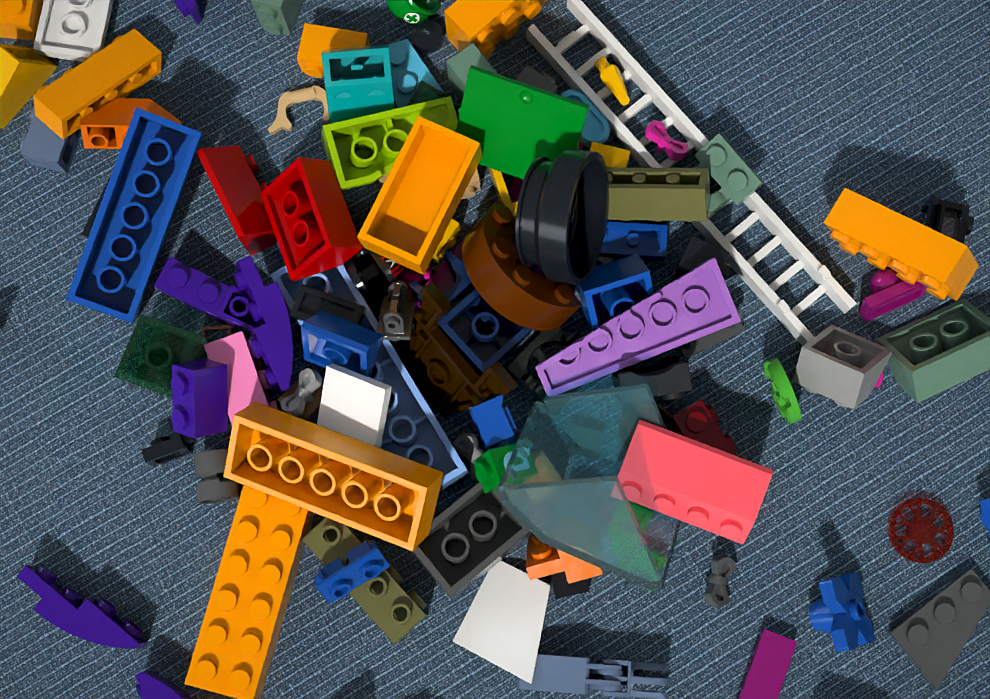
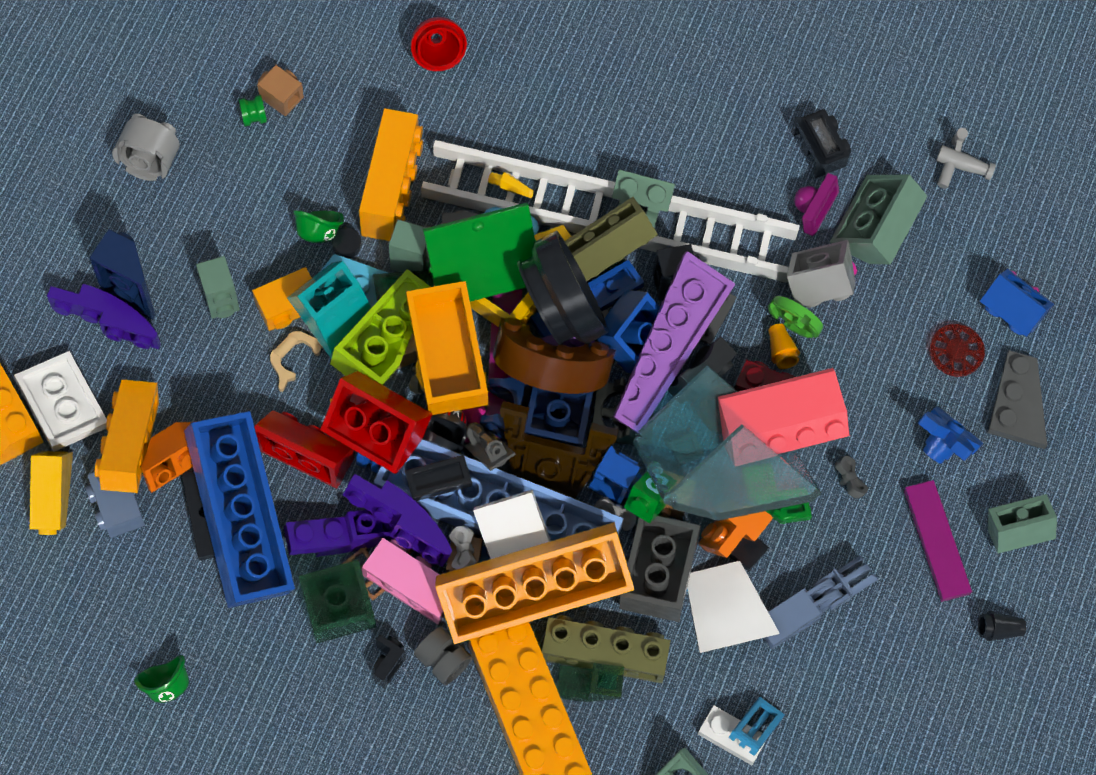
camera: 45 degrees left, 10 degrees down
dark purple brick [171,359,228,438] -> none
blue slope [301,310,384,378] -> none
blue hinge [313,539,390,604] -> none
dark pink piece [645,120,689,161] -> none
light orange brick [823,188,979,301] -> none
none -> clear green slope [557,663,624,702]
none -> light orange cone [768,324,800,369]

